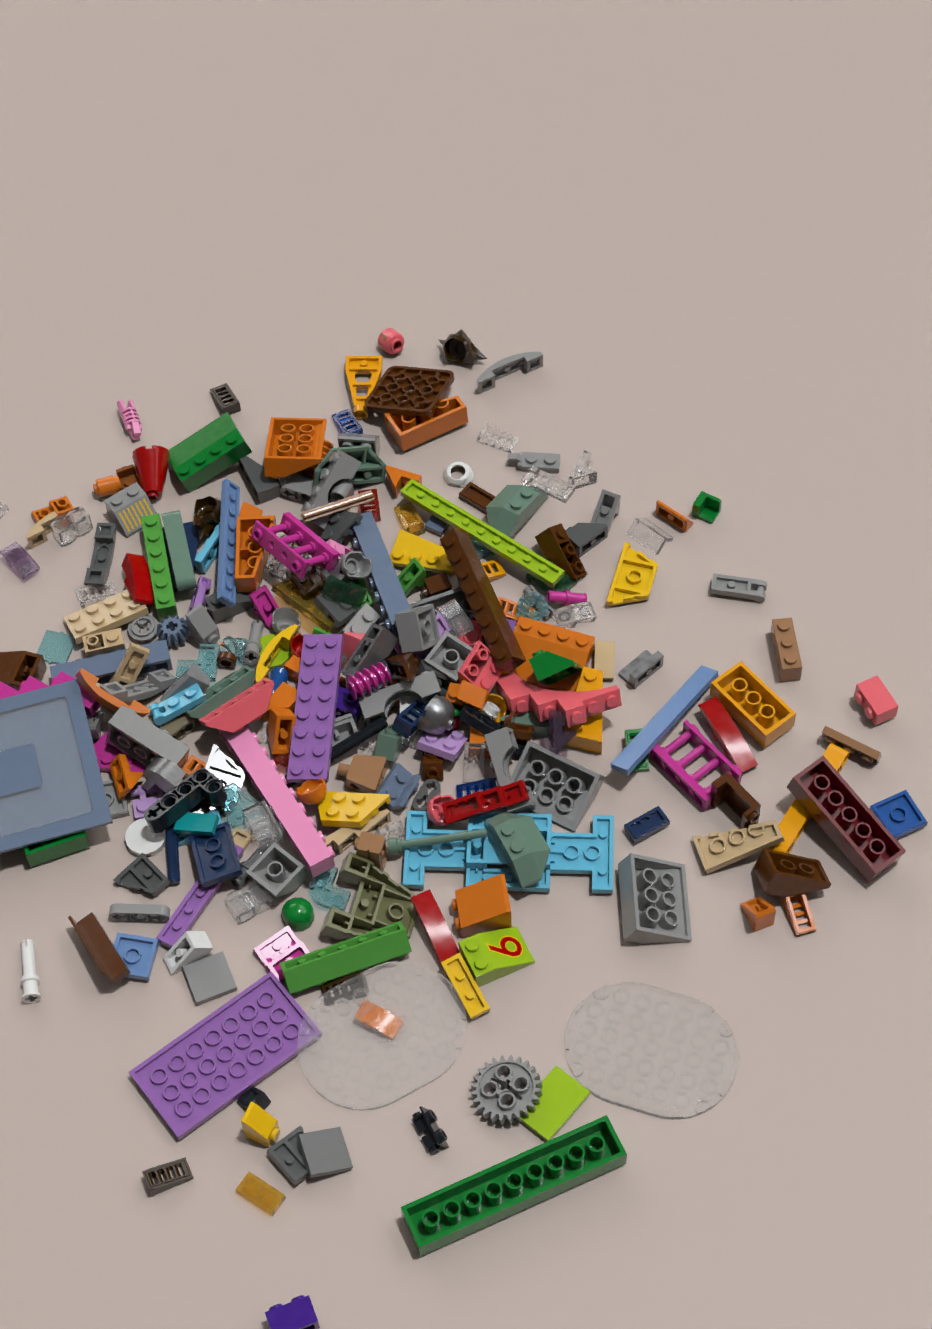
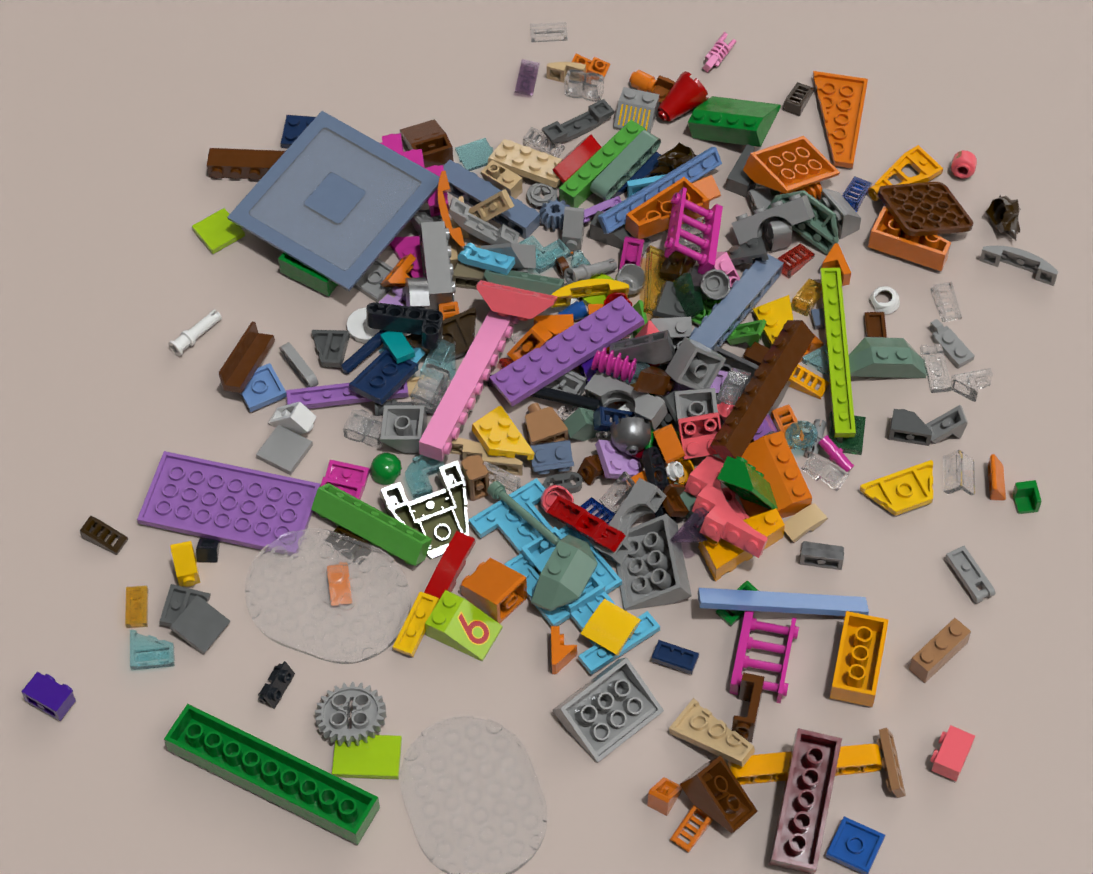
camera: 50 degrees right, 0 degrees up
orange hair [296,778,327,805] -> none
medium nougat axle [301,490,374,523] -> none
reddish brown slope [535,523,587,580] -> none
red slope [698,696,758,773] -> none
none -> clear light blue wing [130,630,175,670]
none -> orange slope [551,626,577,674]
none -> yellow slope [580,599,641,656]
none -> orange wing [813,71,868,169]

